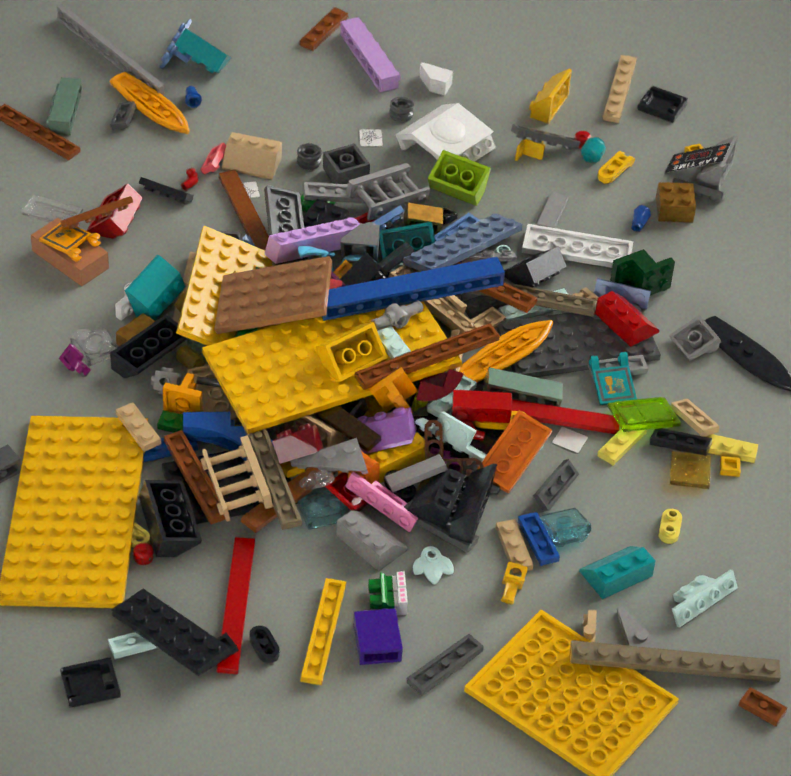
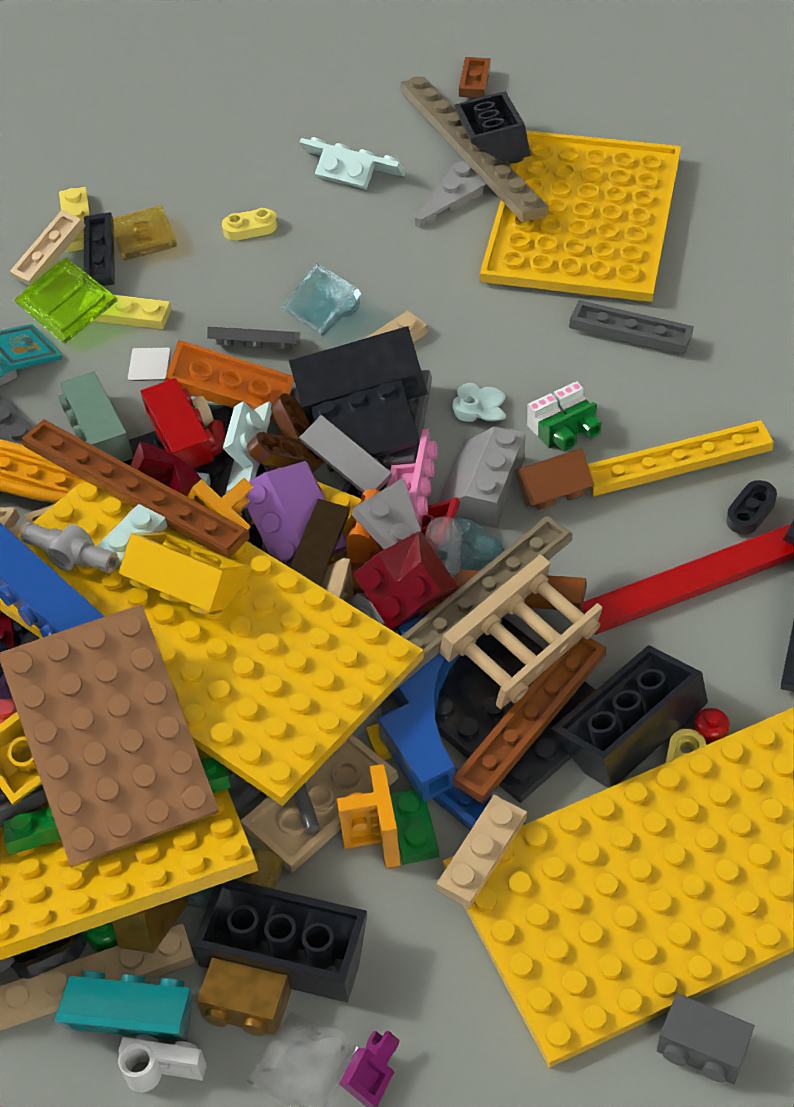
camera: 110 degrees left, 5 degrees up
light grey brick [151,367,182,395] -> none
dark purple brick [353,608,403,665] -> none
yellow bracket [501,562,528,604] -> none
red tile [512,399,619,434] -> none
blue plate [518,512,560,566] -> none
teal slope [579,546,656,600] -> none
tan plate [583,610,596,642] -> none
yellow tile [720,456,741,477] -> none
none -> tan tile [191,395,214,428]
none -> black slope [454,91,531,163]
none -> dark orange brick [515,448,594,510]

